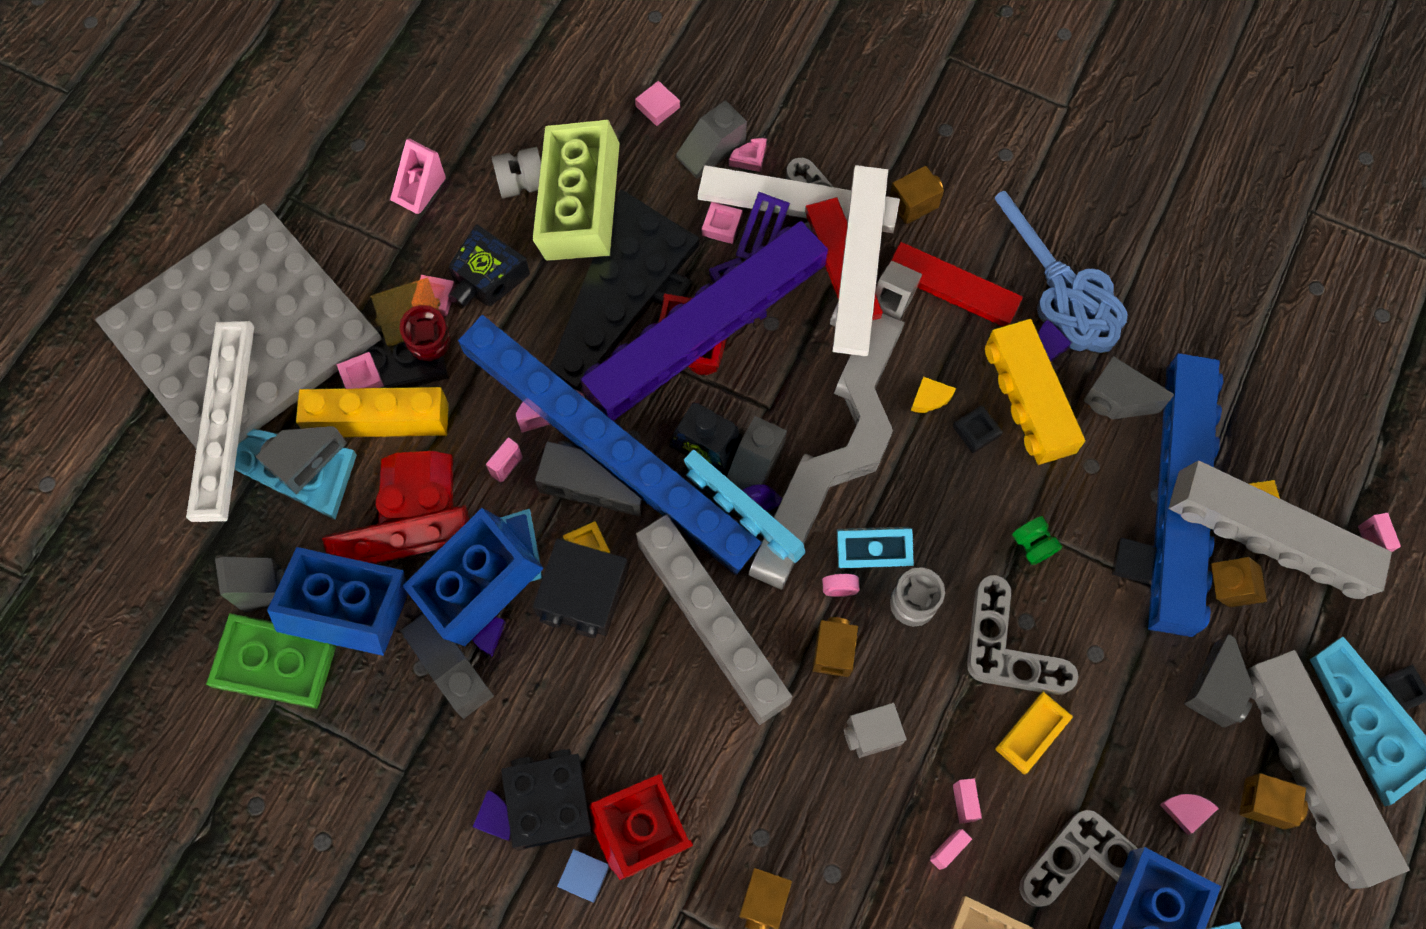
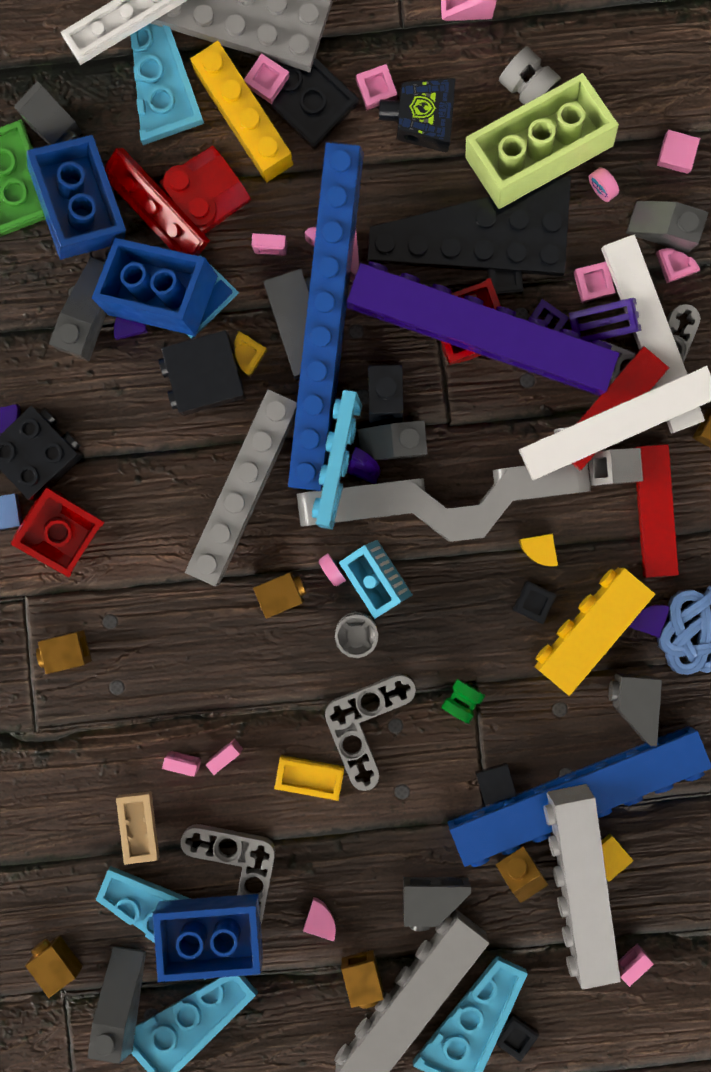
camera: 60 degrees right, 20 degrees up
dark grey slope [255,426,347,495] -> none
clear yellow piece [371,277,441,347] -> none
dark red wheel [399,305,451,361] -> none
light grey brick [844,703,907,758] -> none
none -> bright pink tile [588,167,619,202]

